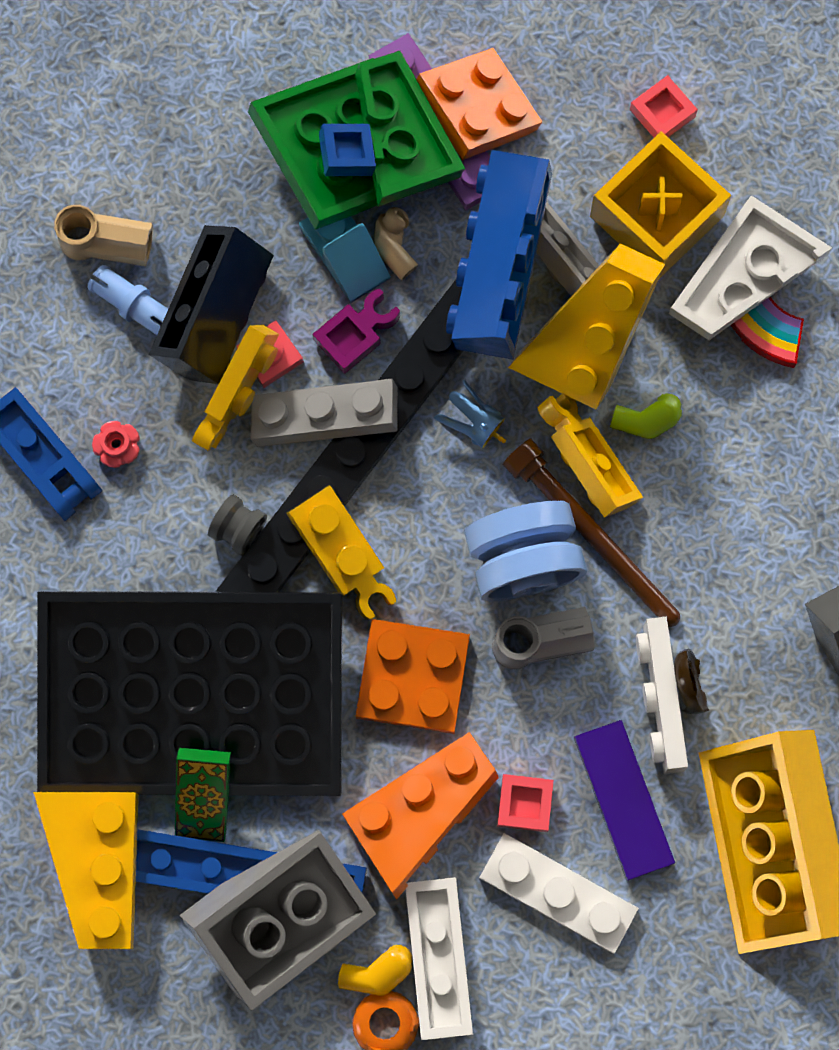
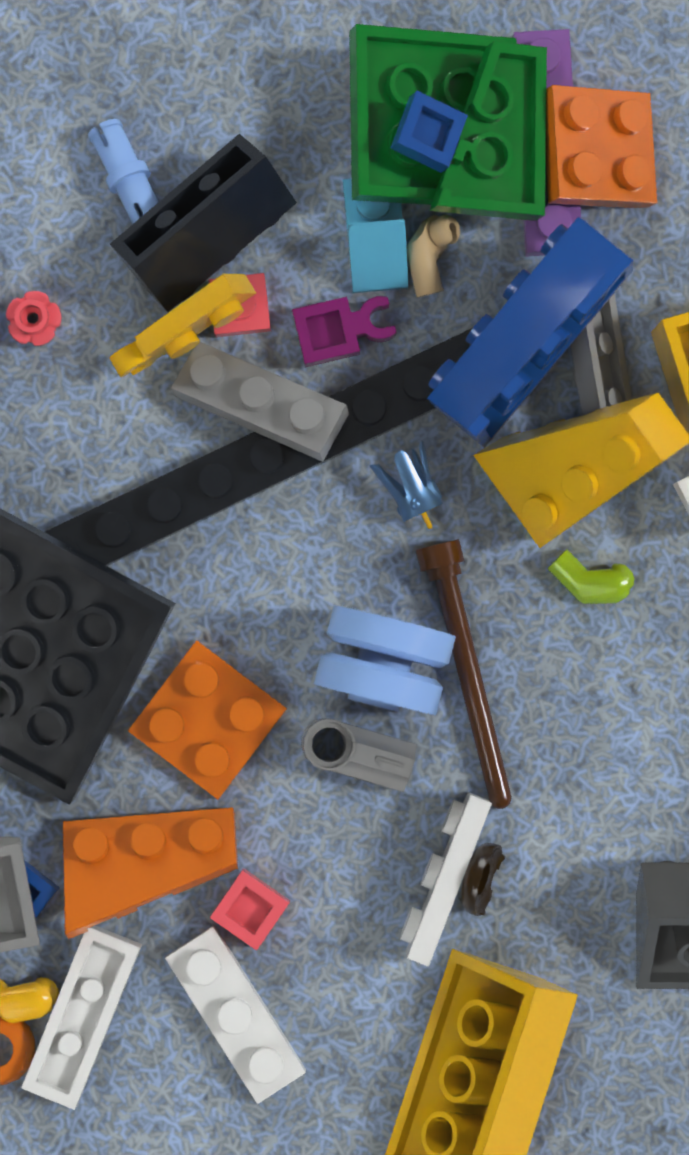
camera: 25 degrees right, 10 degrees up
tan piece [54,205,153,267] -> none
dark grey wheel [207,494,267,556] -> none
yellow plate [286,485,396,620] -> none
yellow plate [537,394,643,518] -> none
dark purple tile [574,720,675,881] -> none

